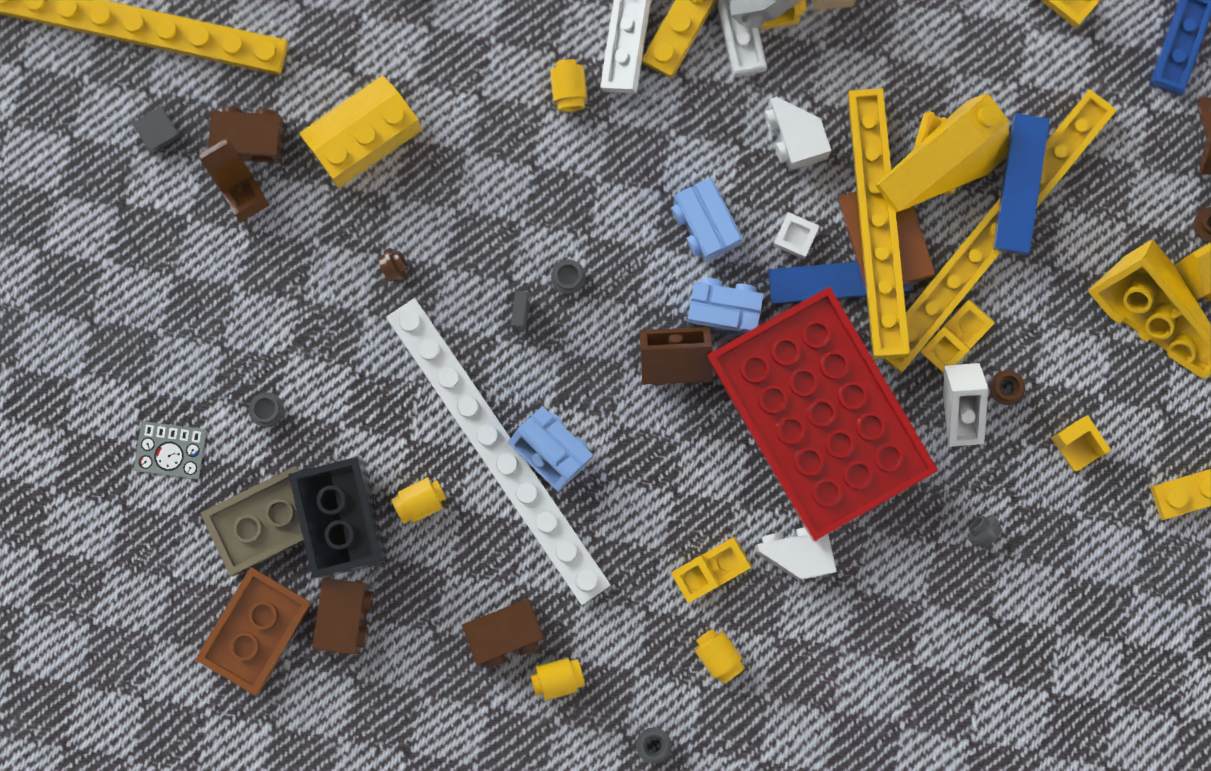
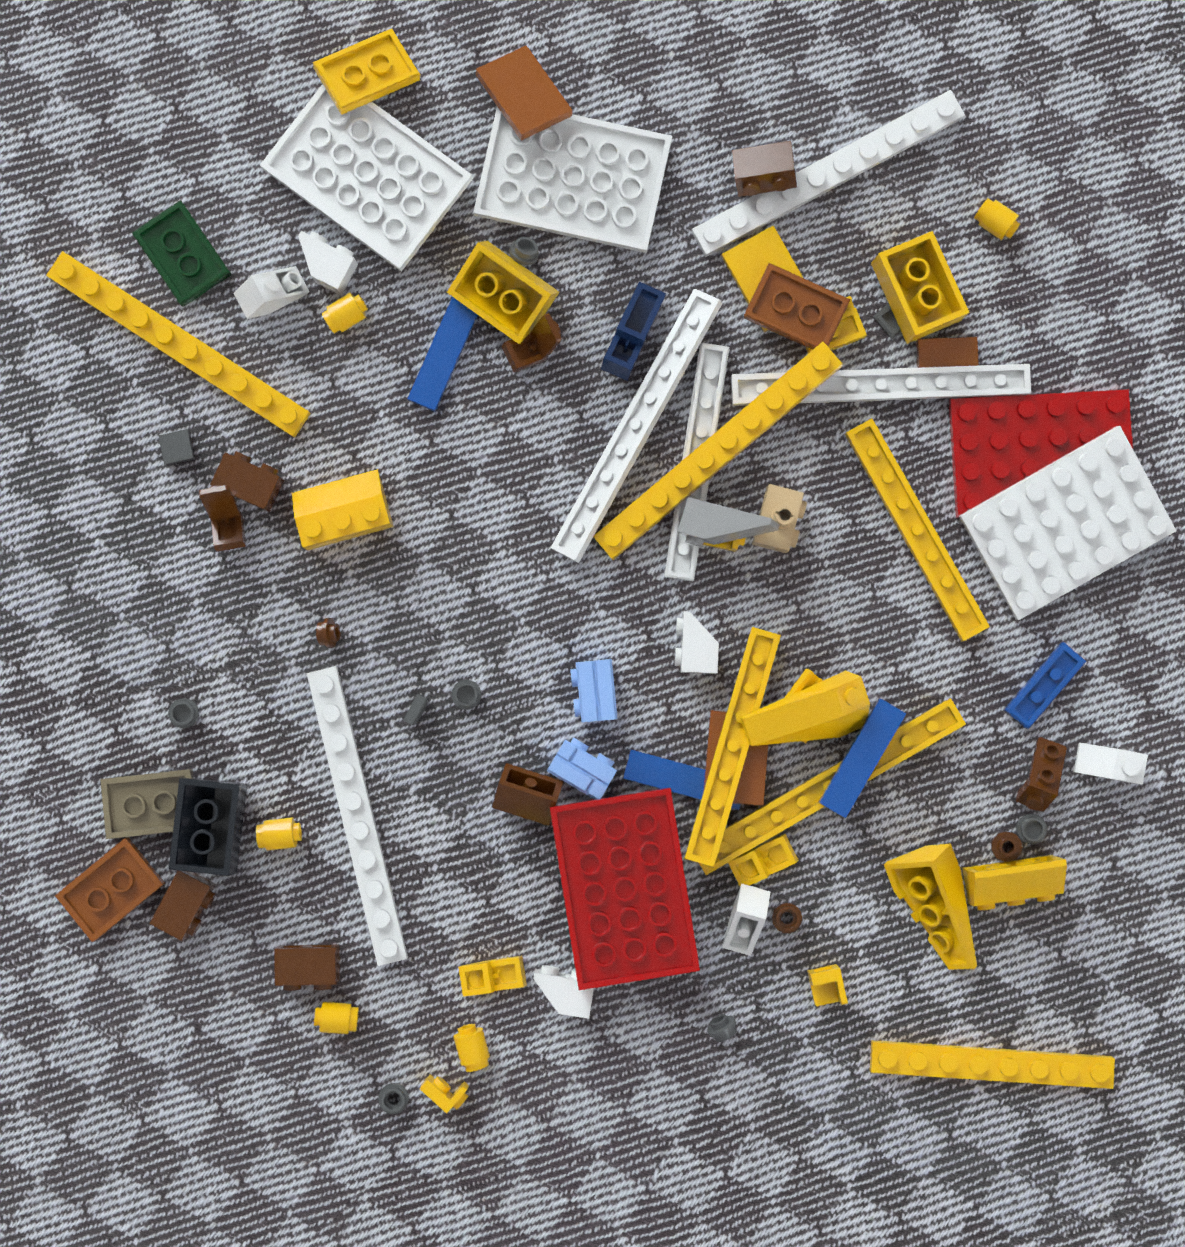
camera: 20 degrees right, 5 degrees up
sticker [133,421,207,479] -> none
light blue brick [508,406,593,492] -> none
yellow brick [550,59,587,112] -> none
white plate [773,212,819,260] -> none
none -> yellow bracket [420,1074,469,1113]

